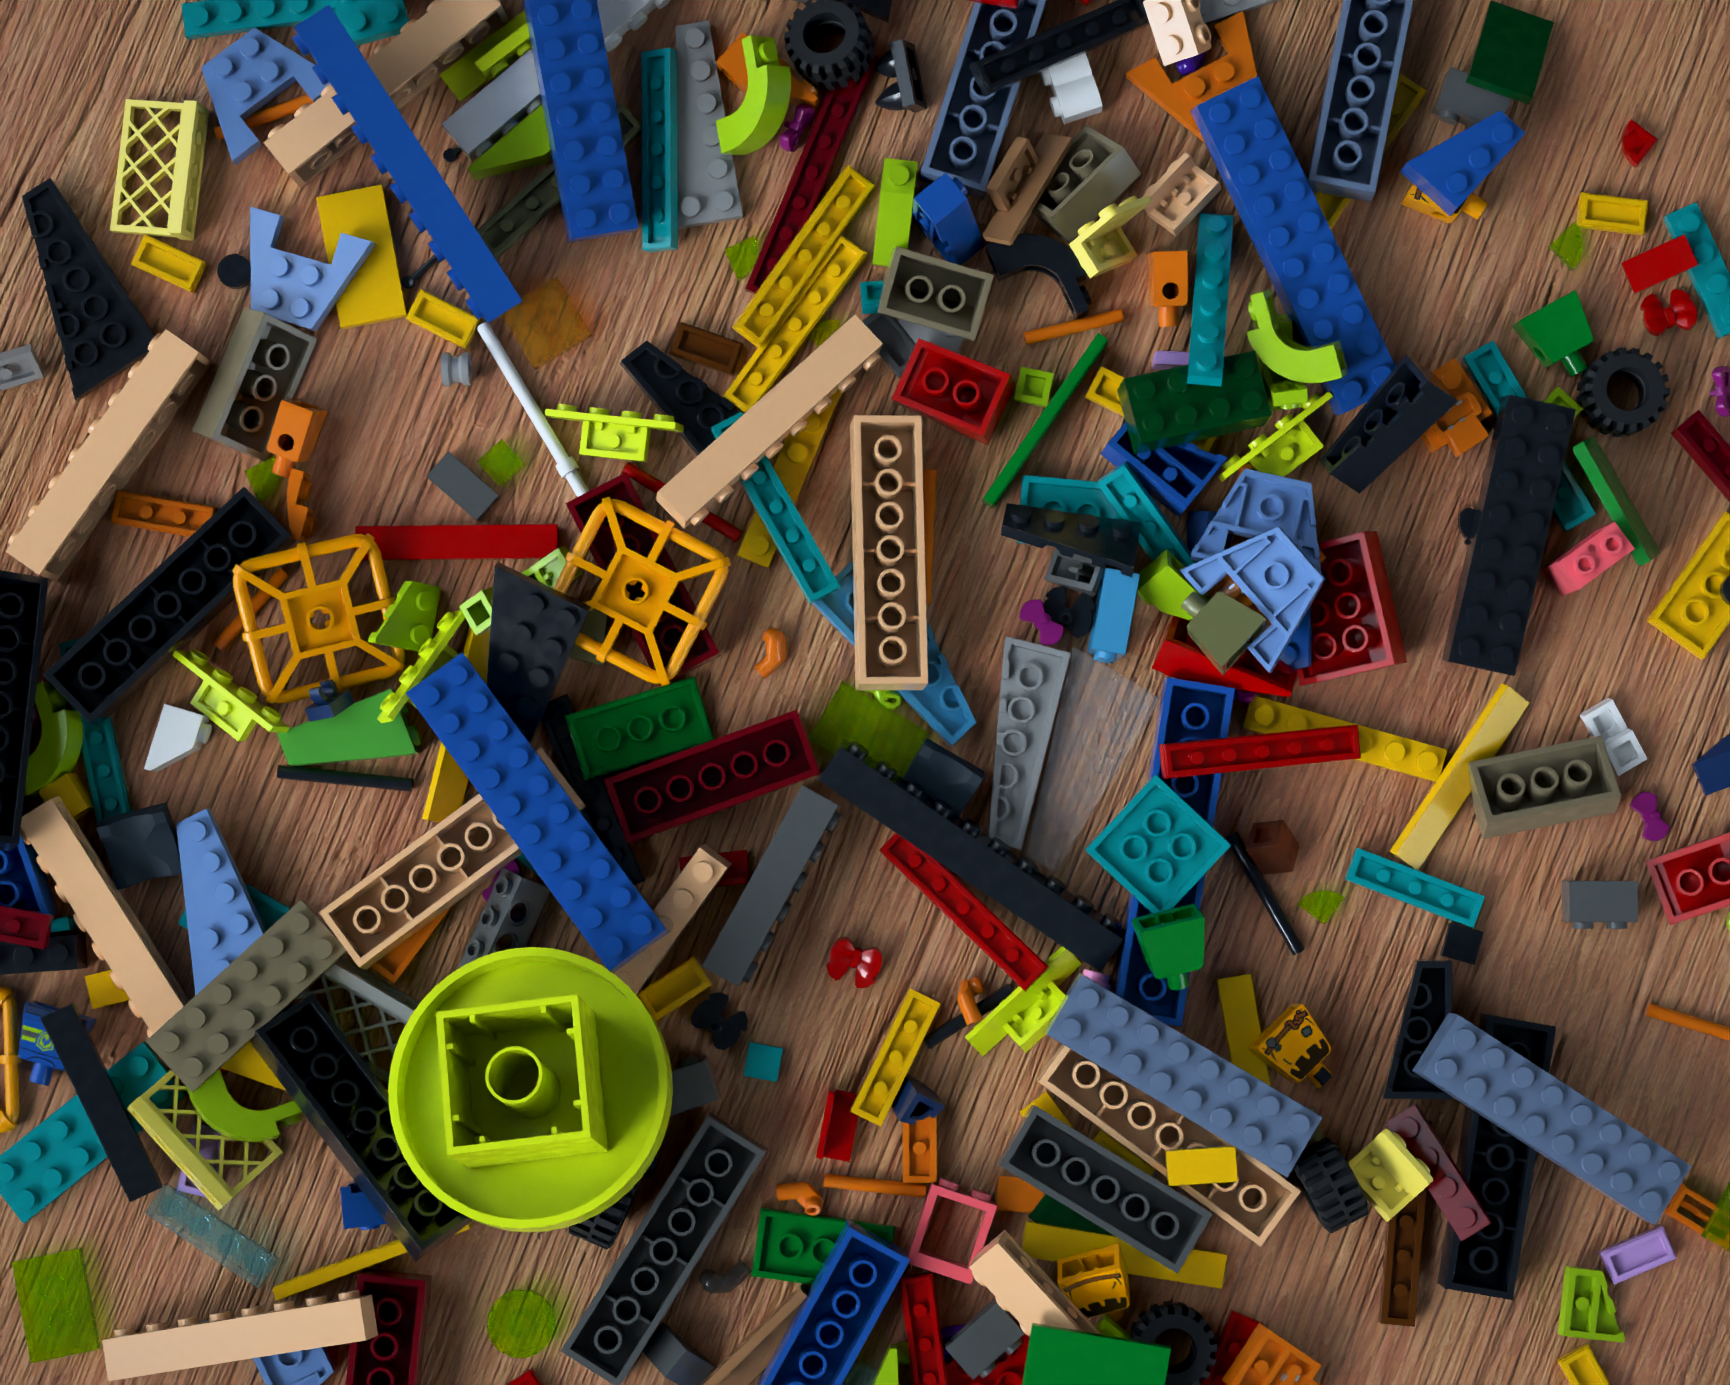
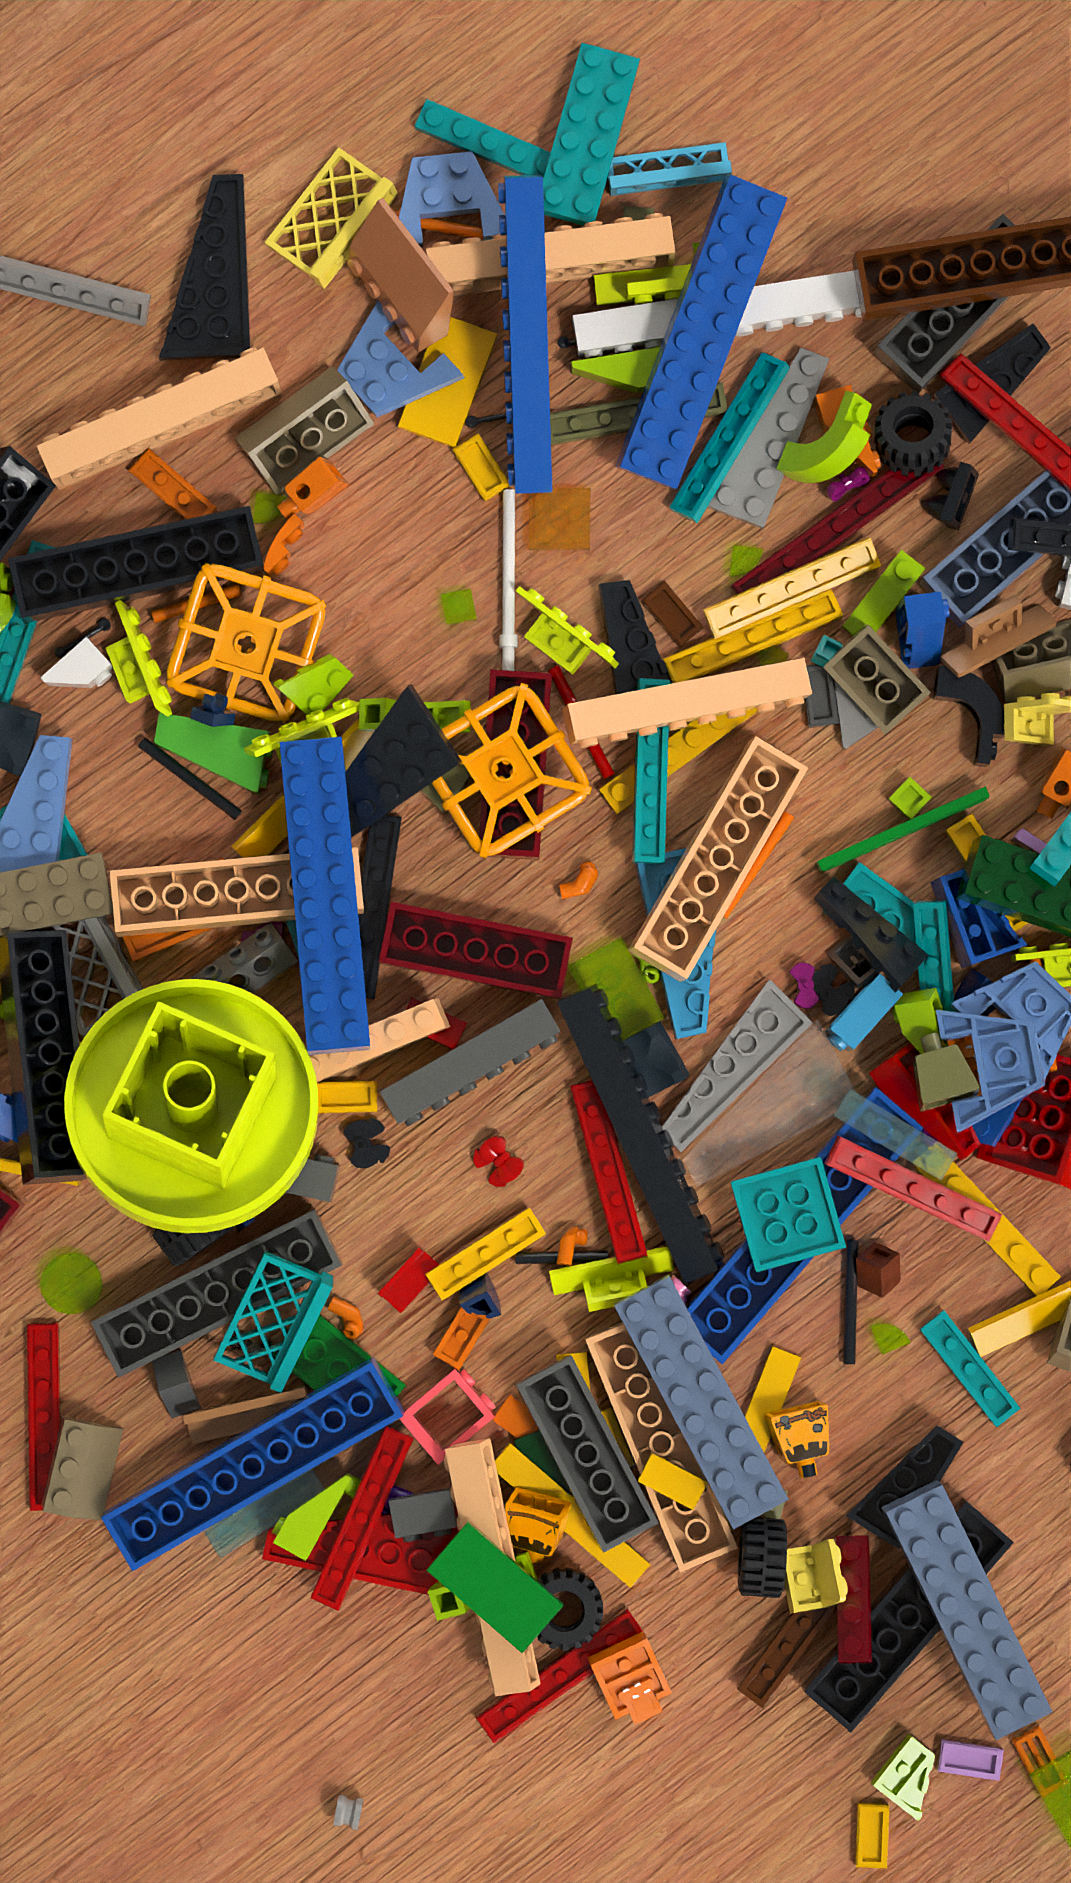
camera: 25 degrees right, 0 degrees up
yellow tile [131,234,207,294] -> none
black tile [217,254,251,289] -> none
red tile [355,524,558,561] -> none
dark grey tile [426,451,500,522] -> none
light grey wheel [441,352,472,386] -> none
green tile [565,676,714,781] -> none
teal tile [743,1042,783,1082] -> none
orange bar [824,1174,926,1198] -> none
red slope [892,338,1016,445] -> none
orange bar [1023,309,1124,345] -> none
green torso [1132,903,1205,990] -> none
black tile [1440,923,1484,965] -> none
none -> black hinge [54,619,111,658]
none -> teal fence [213,1251,333,1393]
none -> nougat slope [347,198,454,352]
none -> clear light blue plate [833,1089,957,1180]

